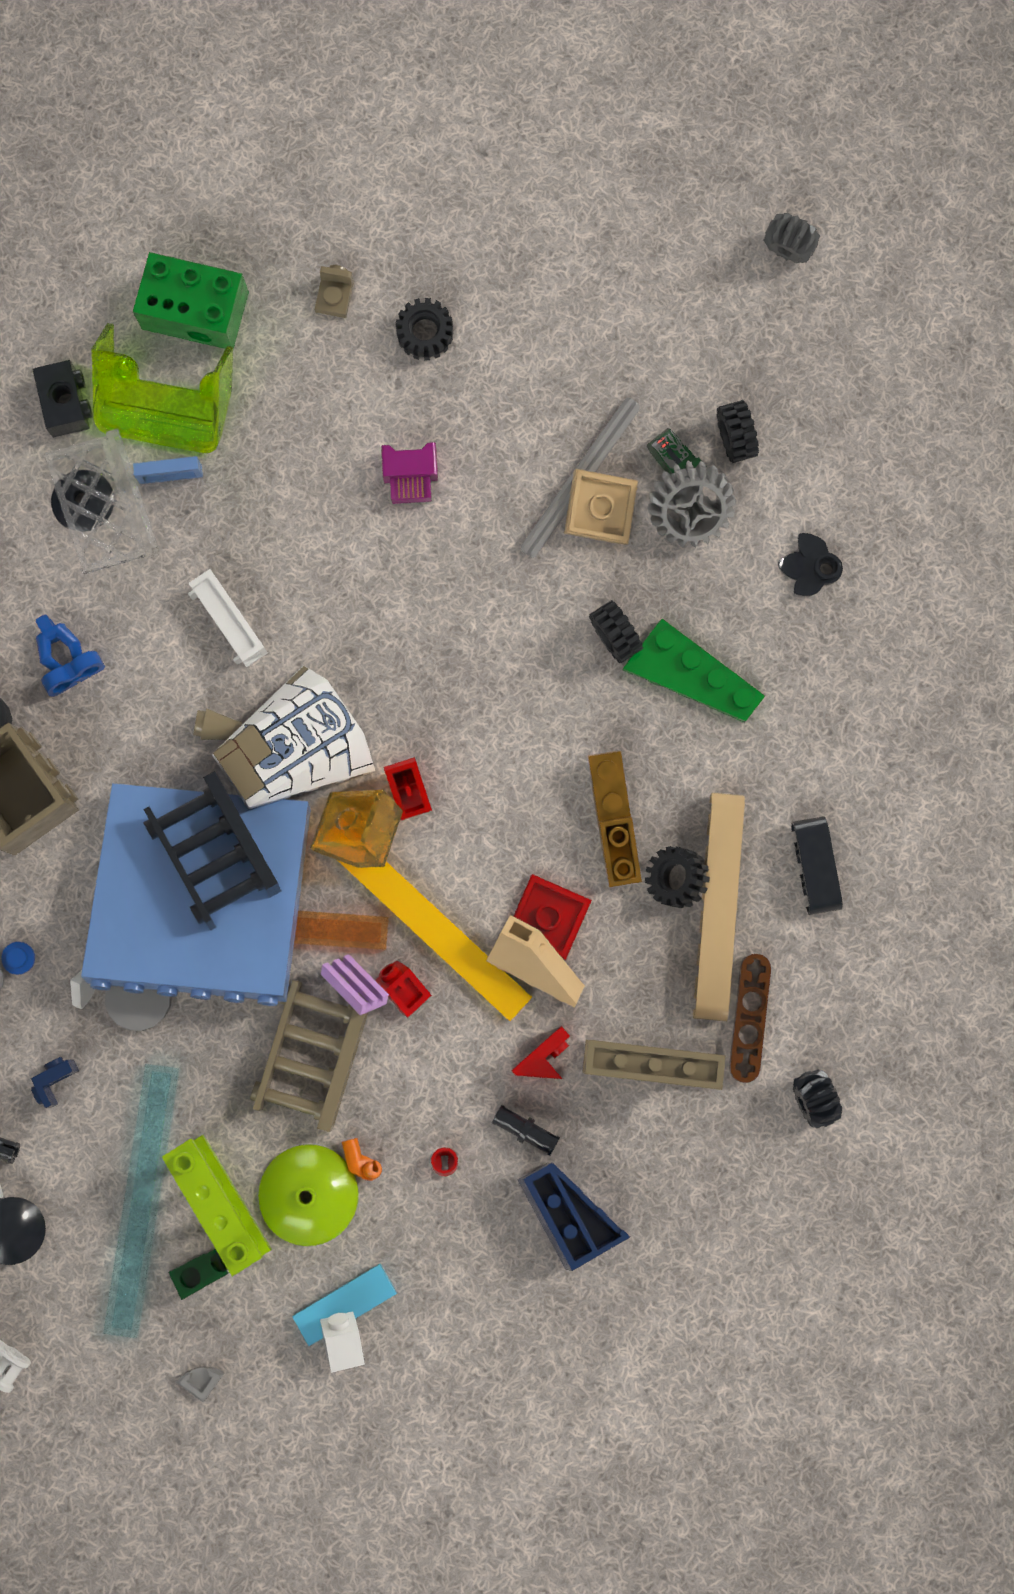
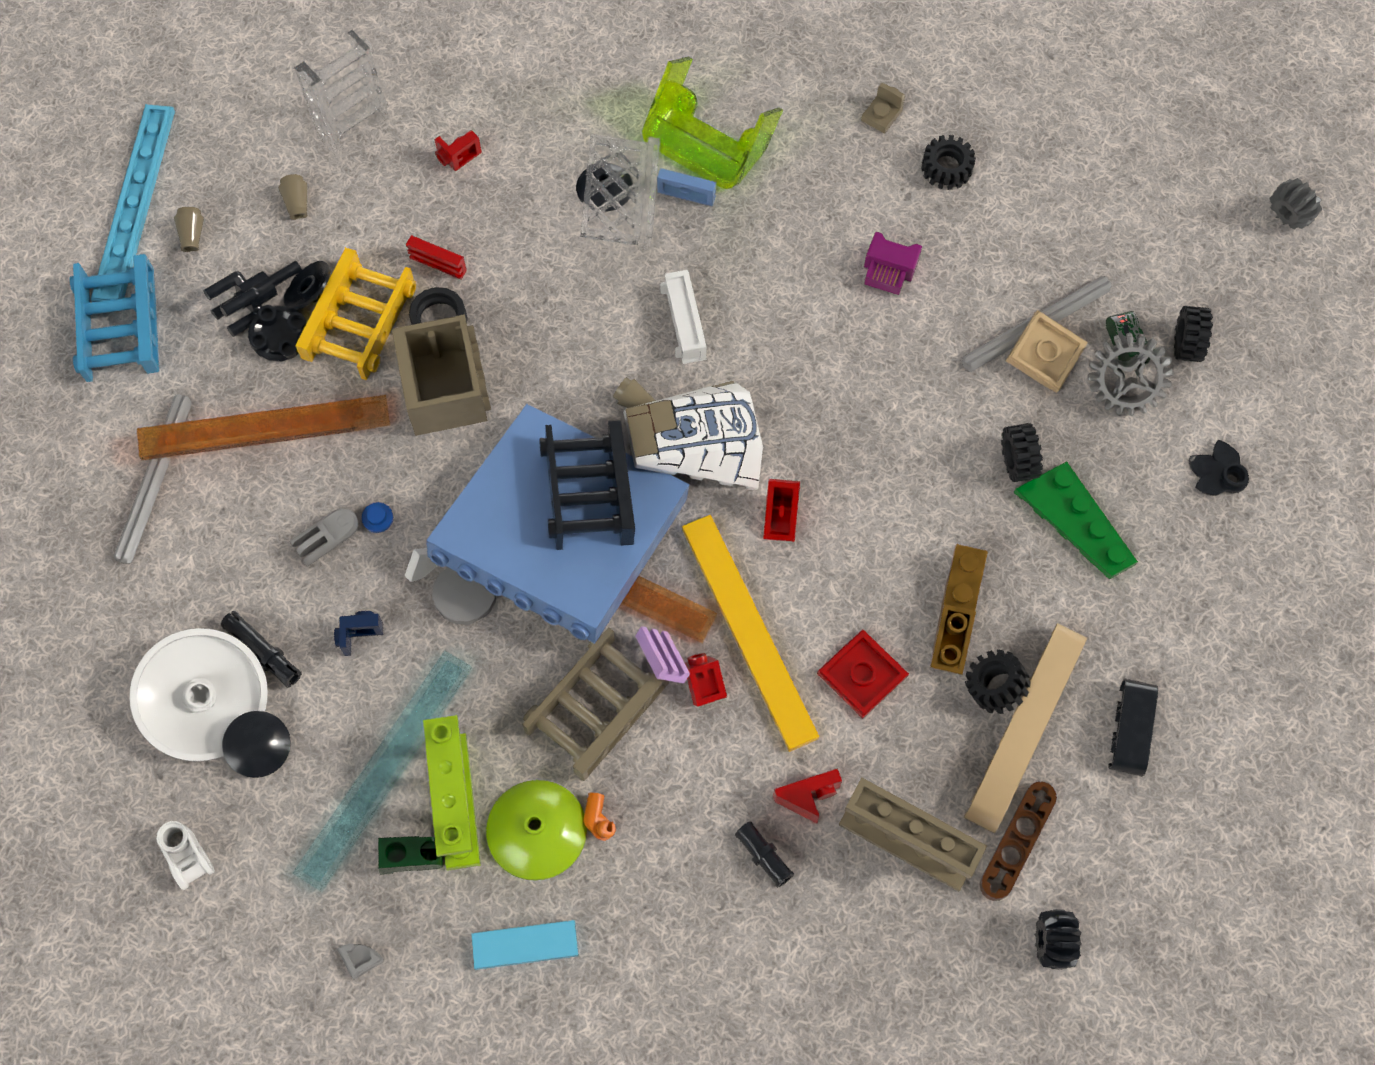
camera: 20 degrees right, 15 degrees down
black brick [32,360,93,438] -> none
blue piece [36,614,105,697] -> none
green piece [133,252,249,351] -> none
clear yellow slope [310,790,403,868] -> none
white brick [320,1311,365,1373] -> none
red hinge [431,1147,458,1177] -> none
tan slope [486,915,585,1008] -> none
dark blue wedge [518,1163,630,1271] -> none

